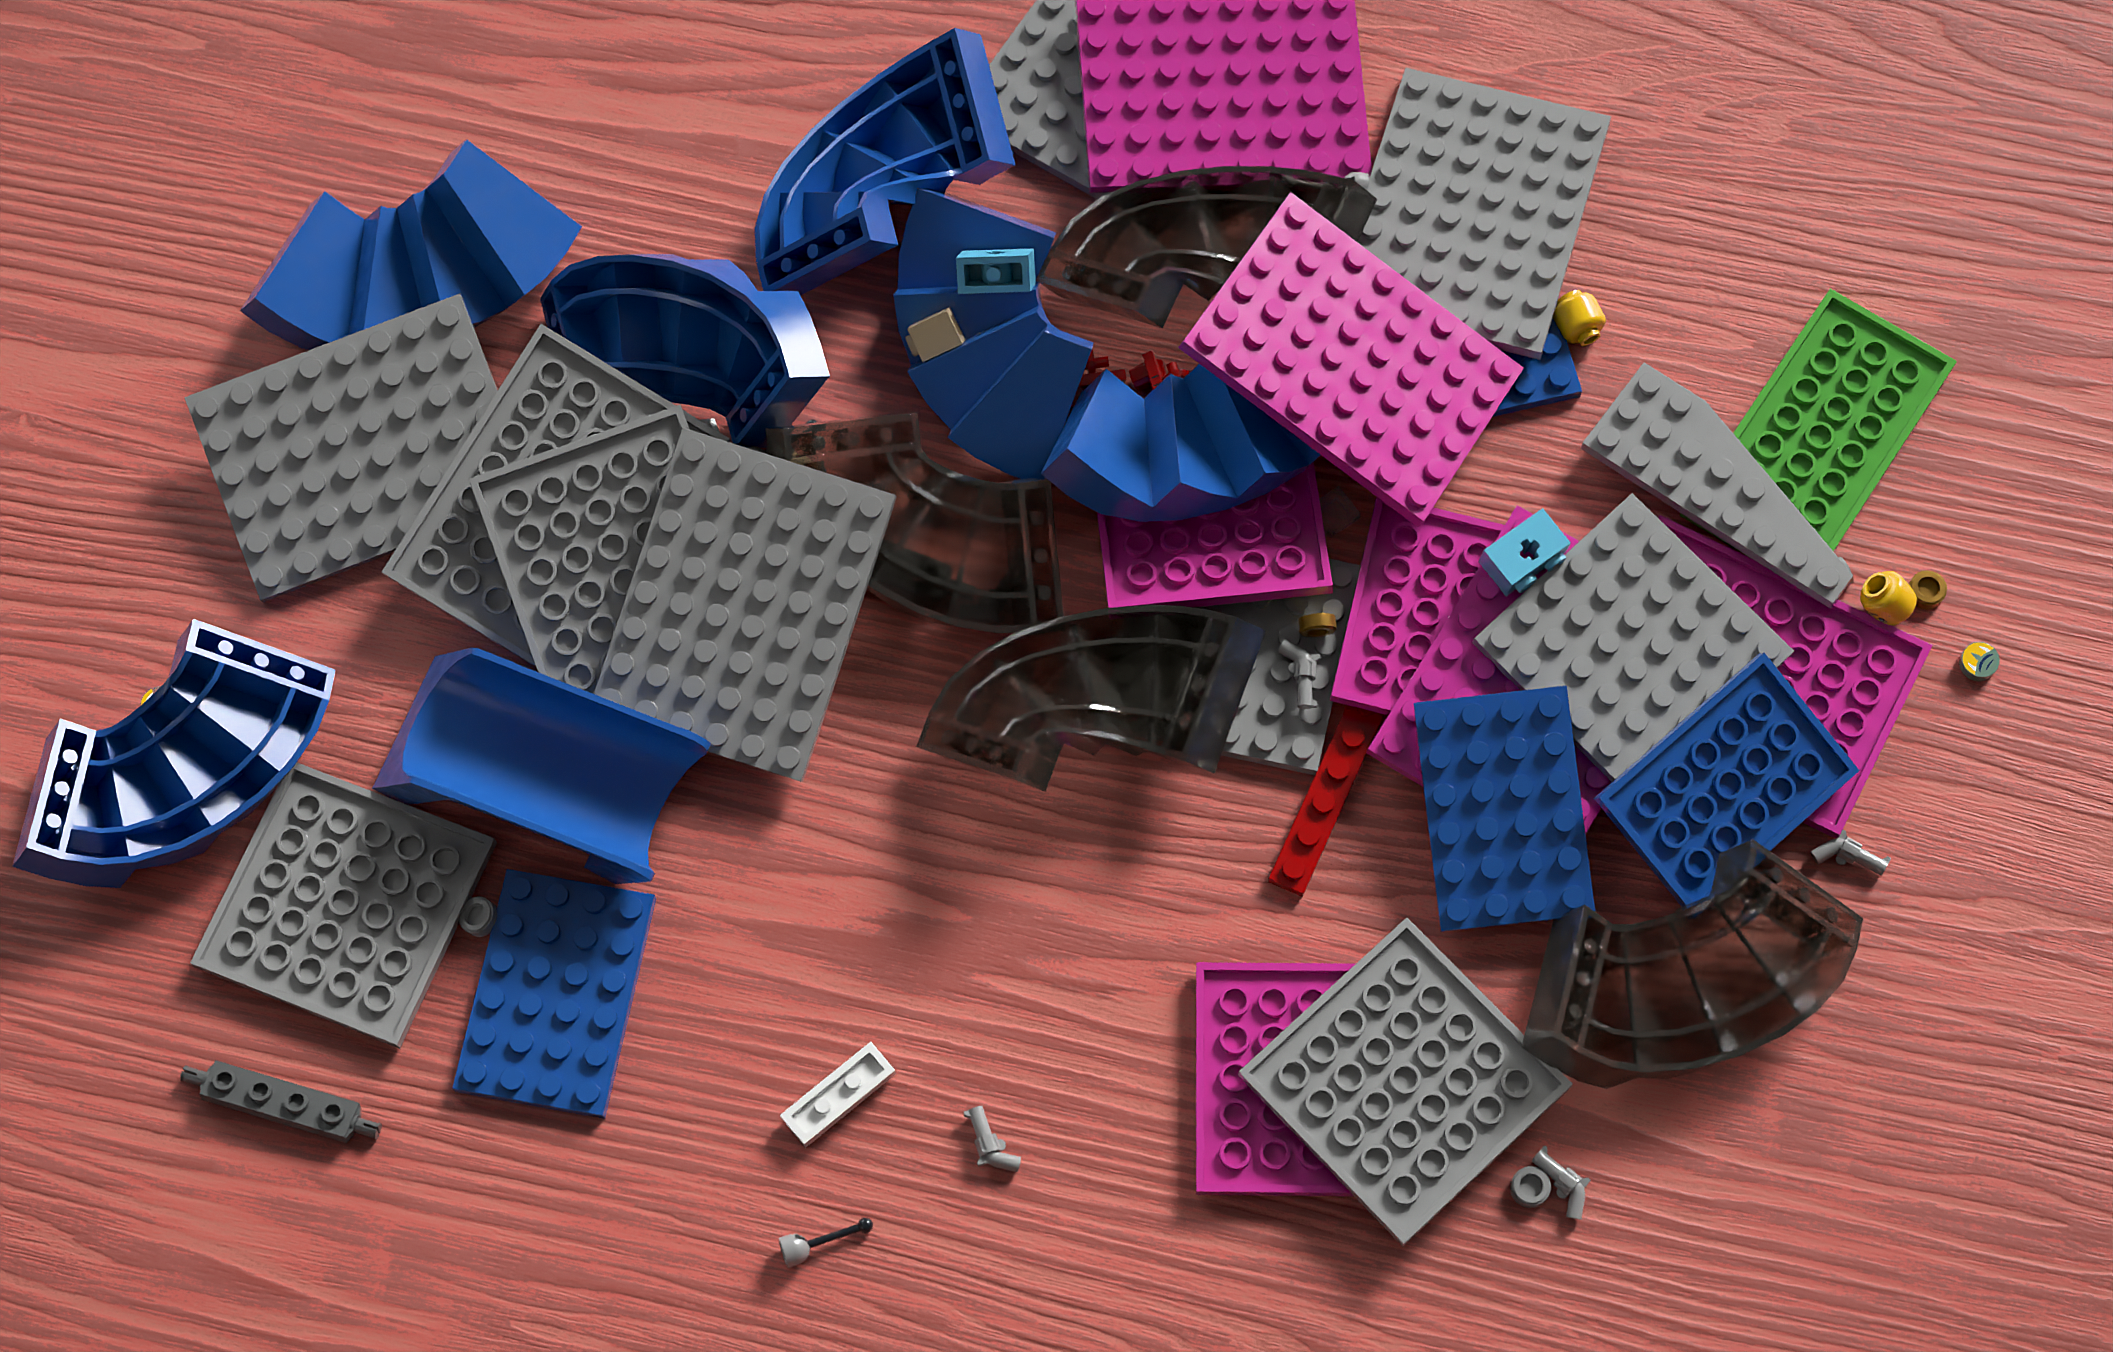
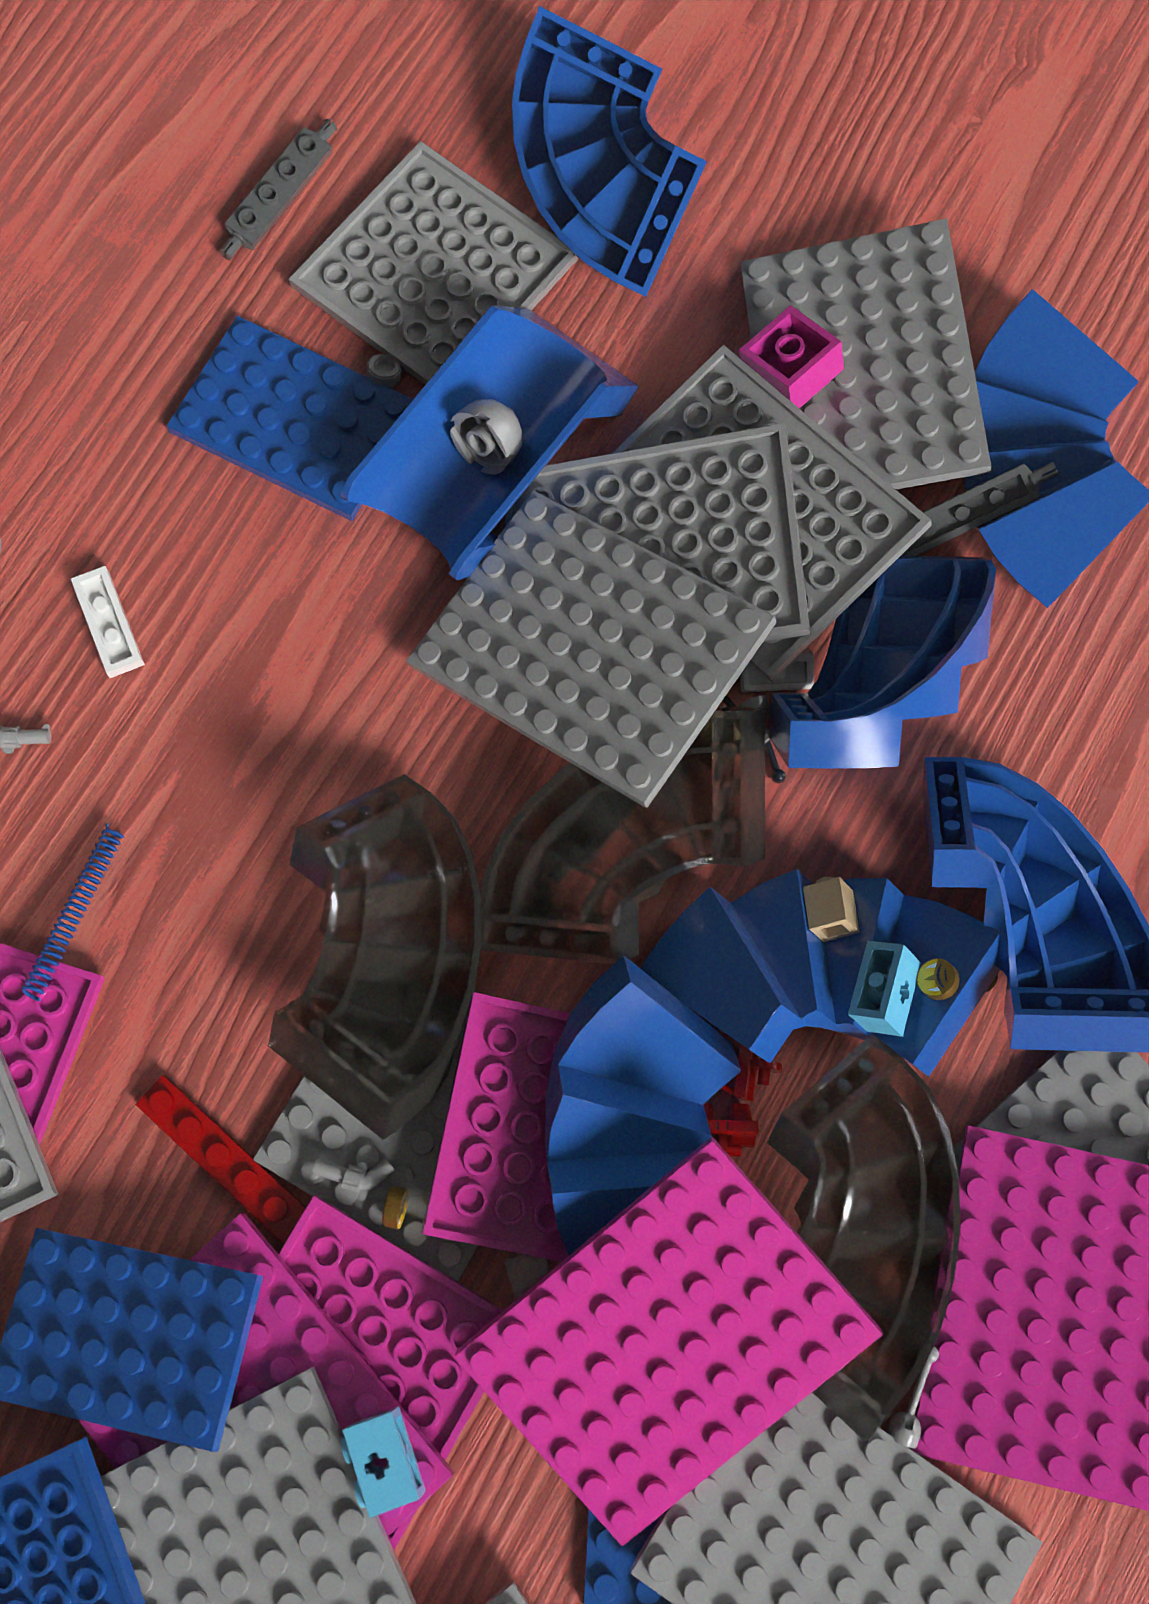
camera: 100 degrees right, 5 degrees up
none -> blue piece [21,823,124,1001]
none -> light grey cylinder [450,399,523,475]
none -> dark pink brick [739,305,844,408]
none -> dark grey plate [901,462,1059,556]
none -> tile [917,958,960,1000]

